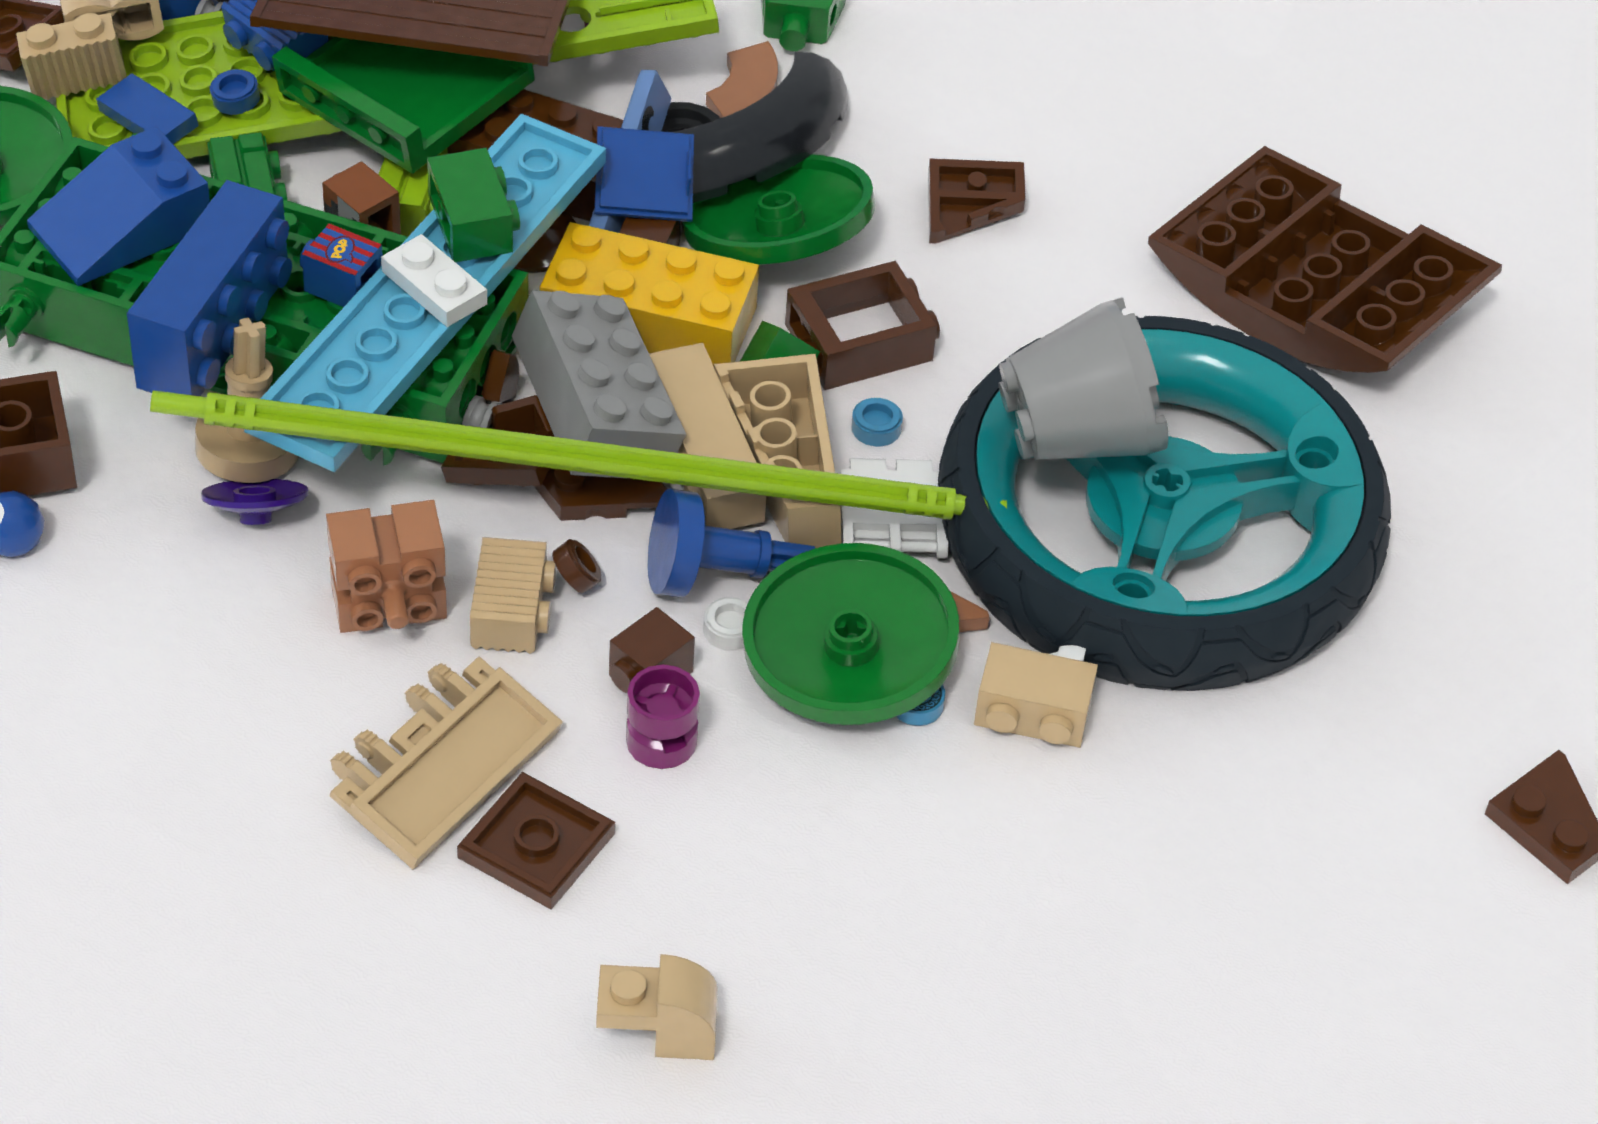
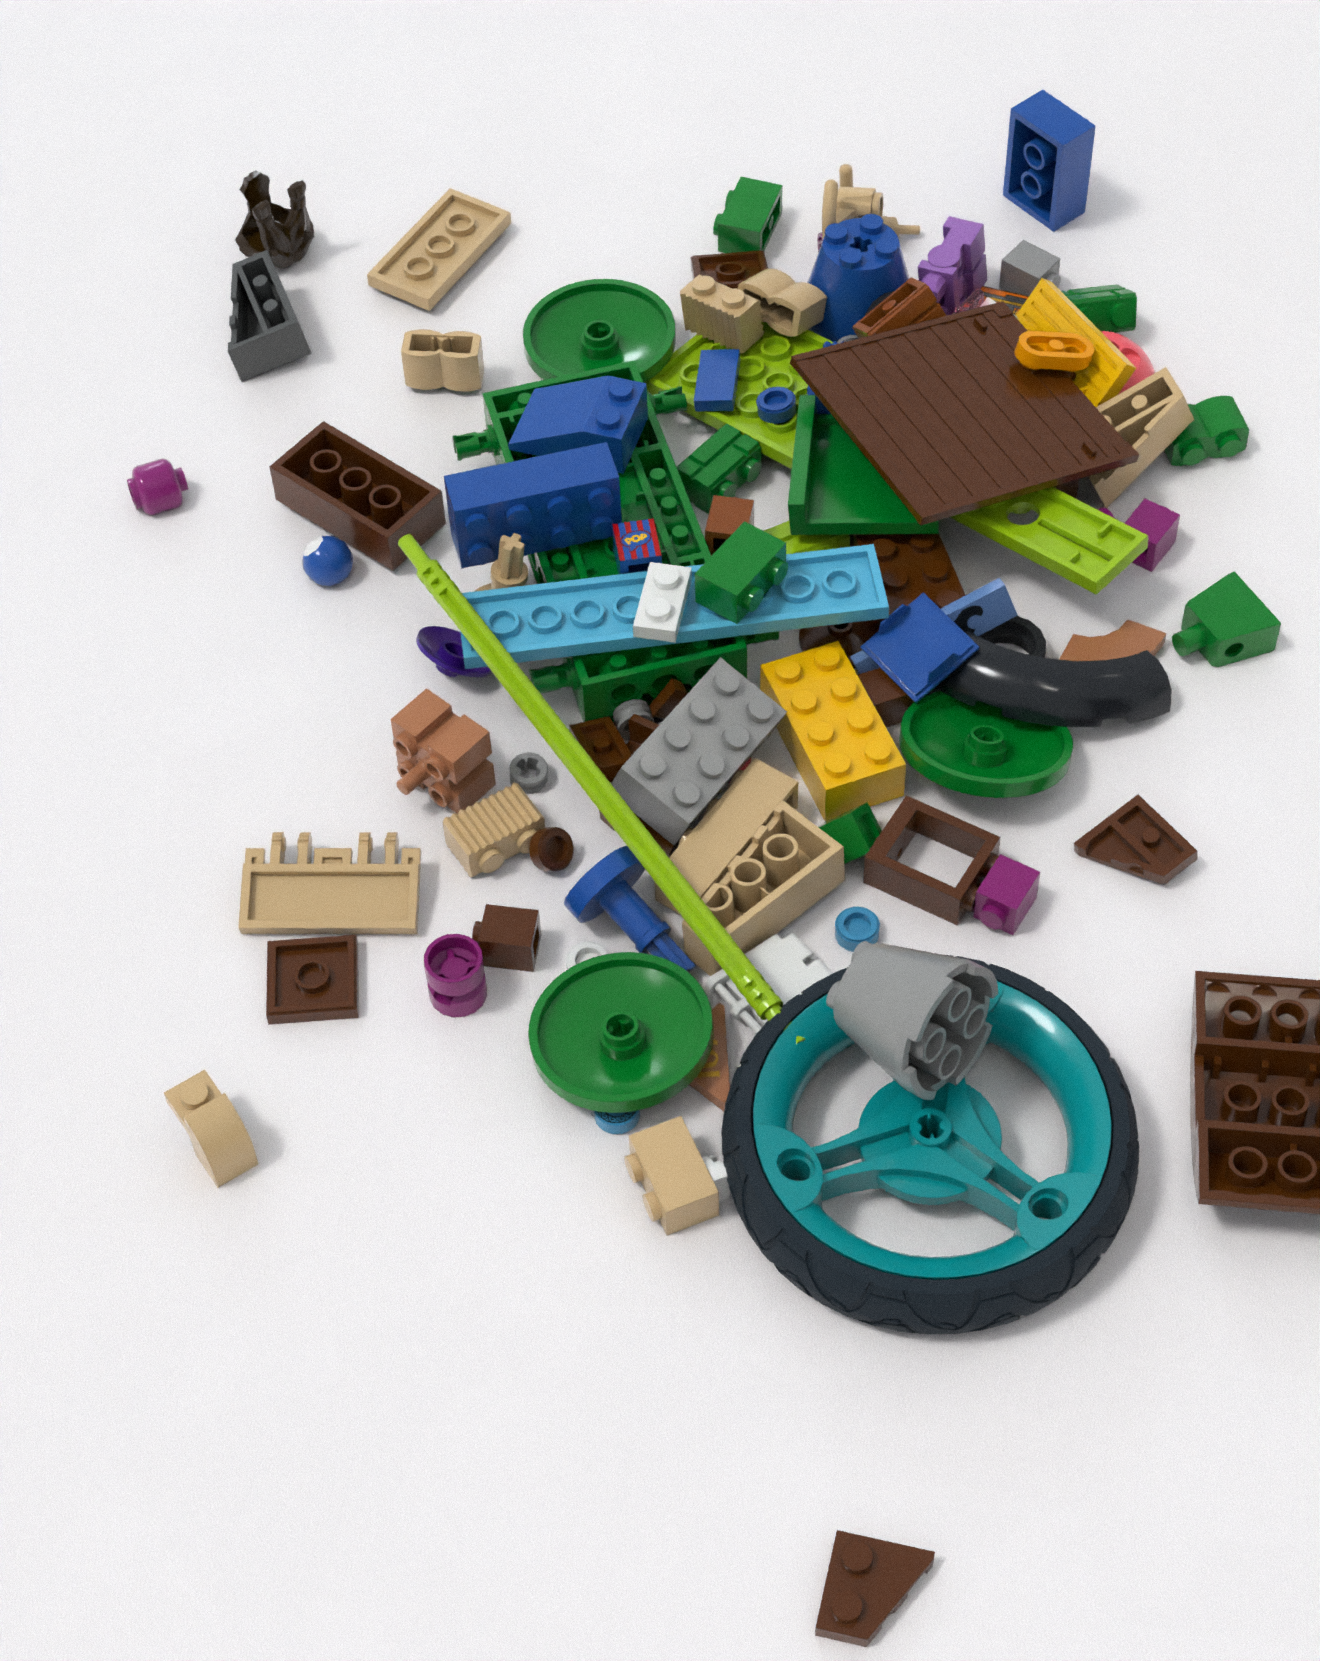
camera: 60 degrees right, 5 degrees up
none -> light grey bush [510,752,548,794]
none -> magenta brick [973,854,1040,935]

